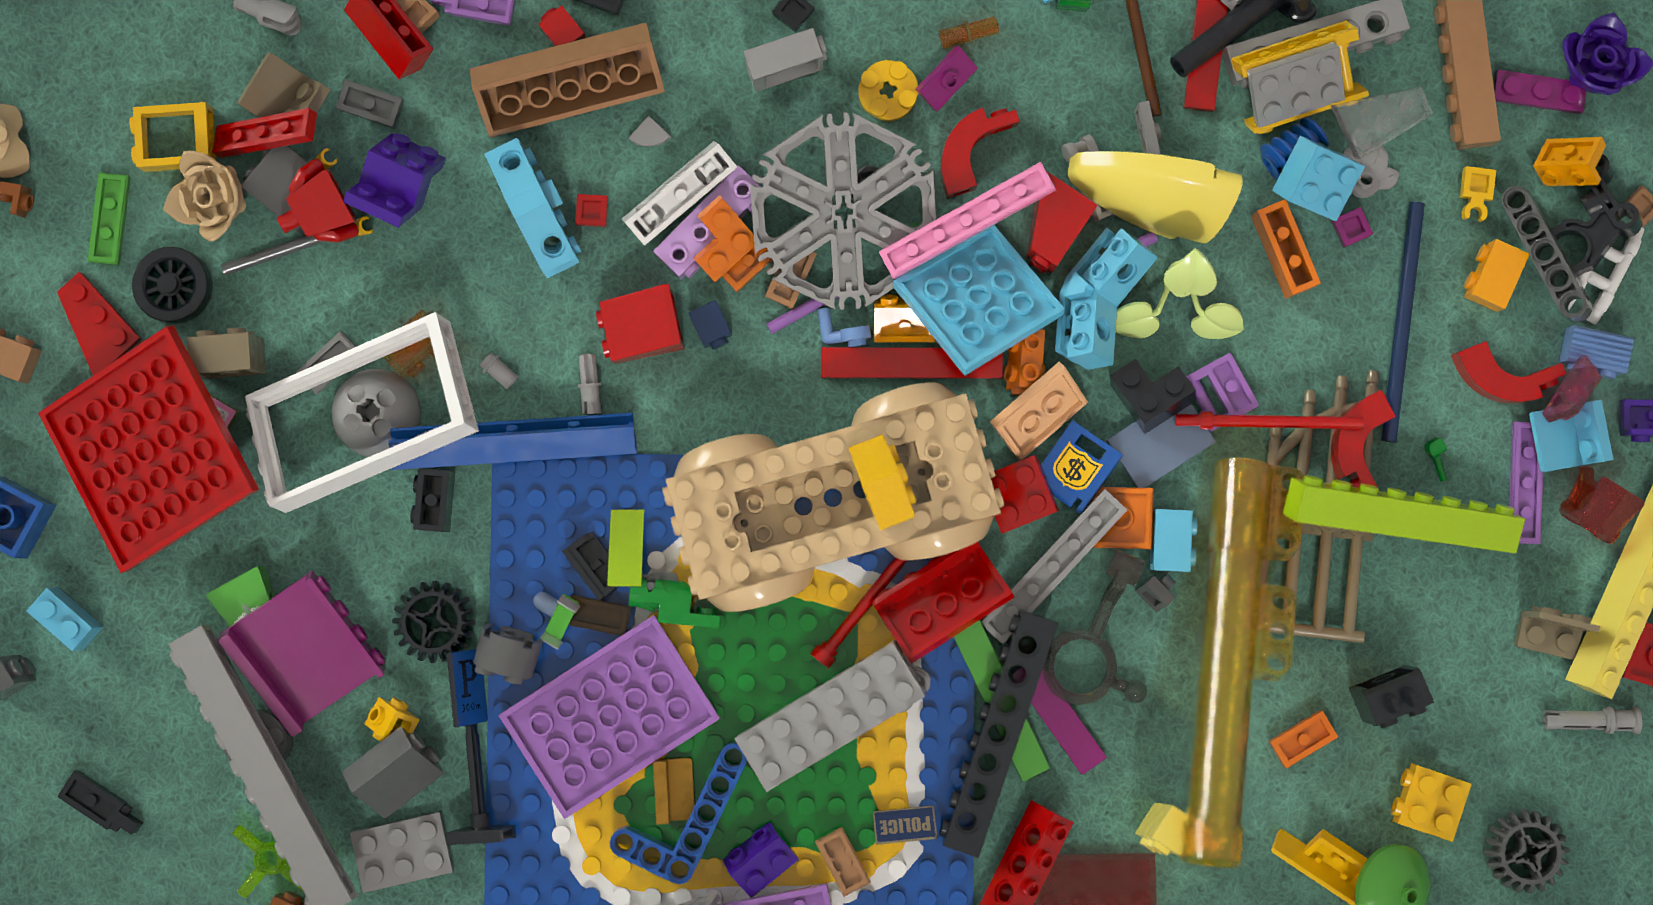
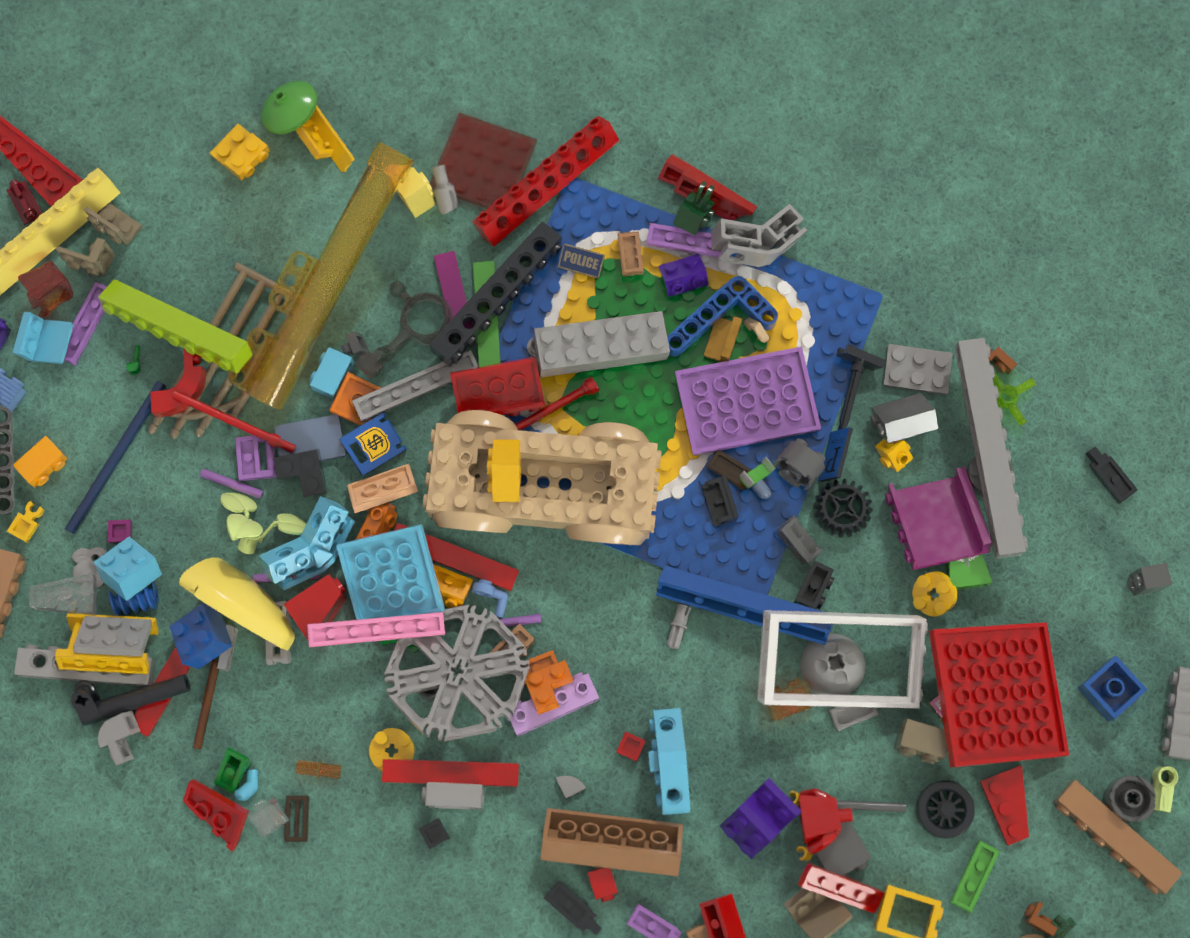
camera: 160 degrees left, 10 degrees down
medium azure brick [27,587,103,651] -> none
tan brick [163,151,246,242] -> none
dark grey plate [335,79,404,129] -> none
light grey pin [480,352,519,390] -> none
red slope [596,283,685,364] -> none
lime sticker [607,510,644,586] -> none
white brick [622,141,737,246] -> none
green plate [629,572,722,628] -> none
dark blue brick [688,300,732,350] -> none
magenta plate [915,46,978,112] -> none
red arch [940,108,1020,199] -> none
red plate [991,455,1059,534] -> none
orange brick [1251,199,1321,299] -> none
orange plate [1268,710,1338,769] -> none
black hinge [1349,665,1434,728] -> none
red arch [1451,341,1566,404] -> none
dark grey gear [1483,809,1570,894] -> none
clear pink bracket [1542,355,1602,423] -> none
light grey pin [1543,707,1642,734] -> none
none -> dark tan bracket [56,237,115,277]
none -> blue brick [169,603,233,669]
none -> medium lavender bar [200,469,264,499]
none -> red tile [382,759,519,787]
none -> light grey arm [431,165,459,214]
none -> tan tile [744,317,770,343]
none -> dark grey hinge [775,515,823,565]
none -> yellow plate [912,571,957,617]

